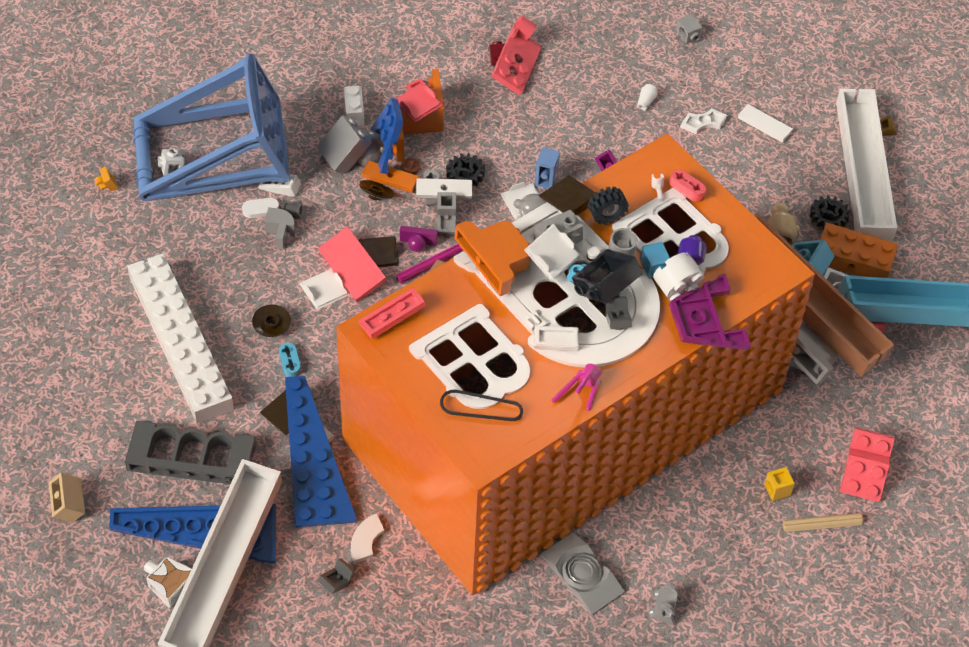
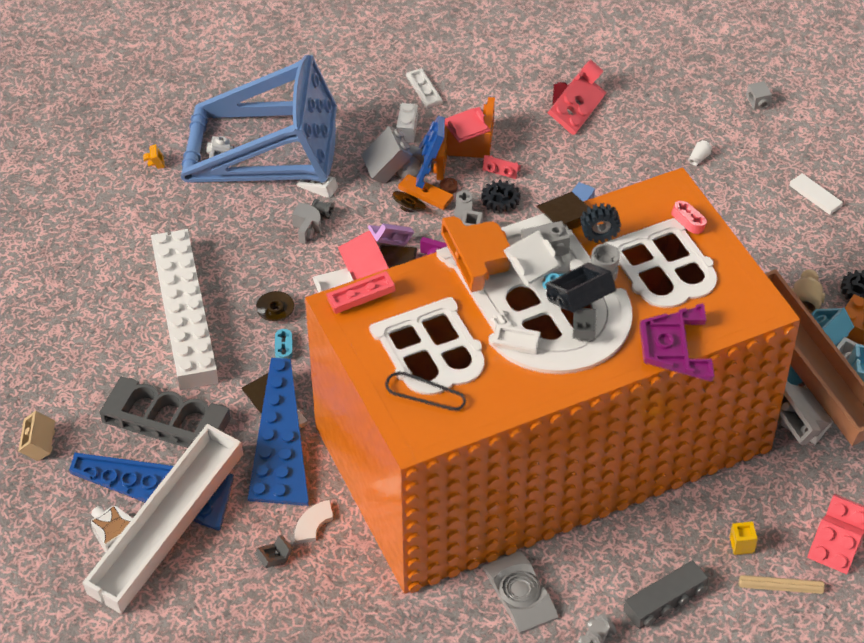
camera: 15 degrees right, 5 degrees down
white tile [242,198,279,218] -> none
white tile [416,178,472,199] -> none
dark pink plant [552,363,601,411] -> none
dark azure brick [640,242,670,279] -> none
white hand [651,174,664,201] -> none
white brick [653,253,704,301] -> none
dark purple head [677,235,707,265] -> none
white tile [680,108,728,134] -> none
none -> lavender panel [368,223,414,246]
none -> white tile [406,68,443,108]
none -> coral hinge [483,155,521,179]
none -> dark grey brick [623,560,709,629]

